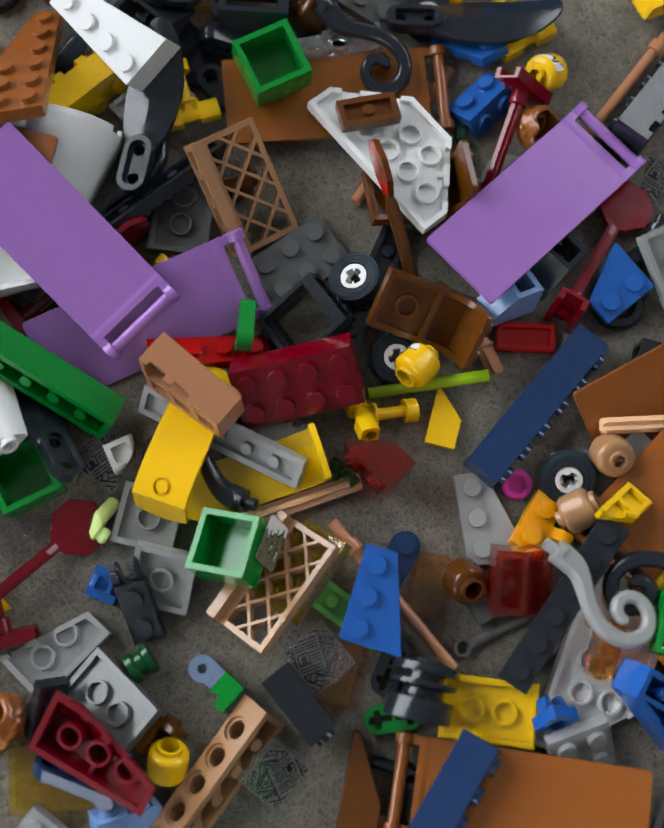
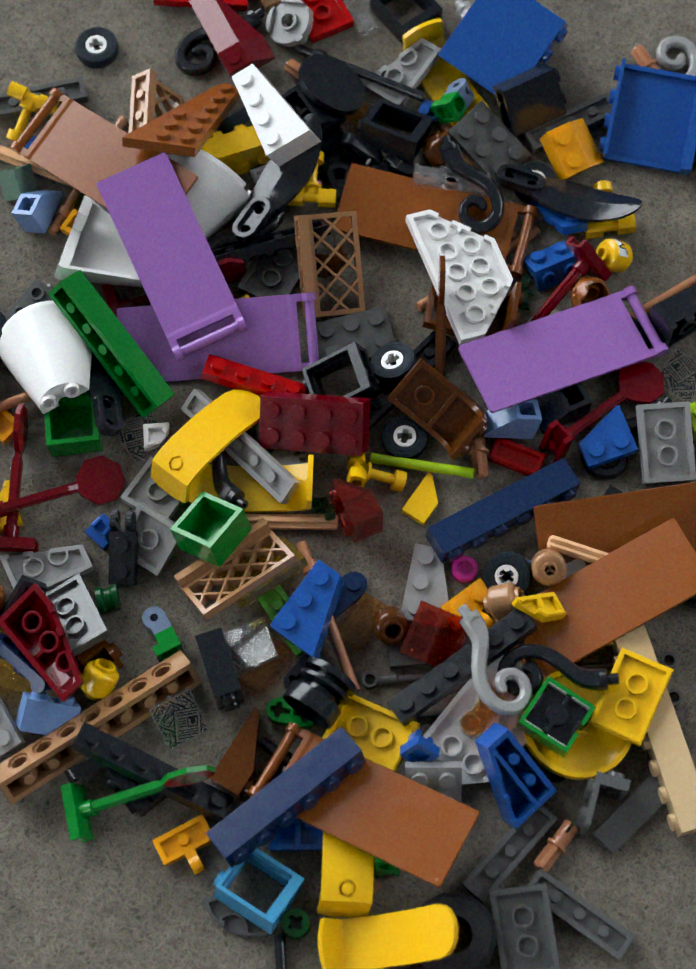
camera: 25 degrees right, 10 degrees down
yellowish green arm [89,497,120,544] -> none
nougat wedge [138,331,245,438] -> none
green piece [232,18,312,108] -> none
green beam [235,299,256,353] -> none
sticker [255,514,288,572] -> none
reddish brown plate [335,91,402,133] -> none
yellow head [395,343,440,388] -> none

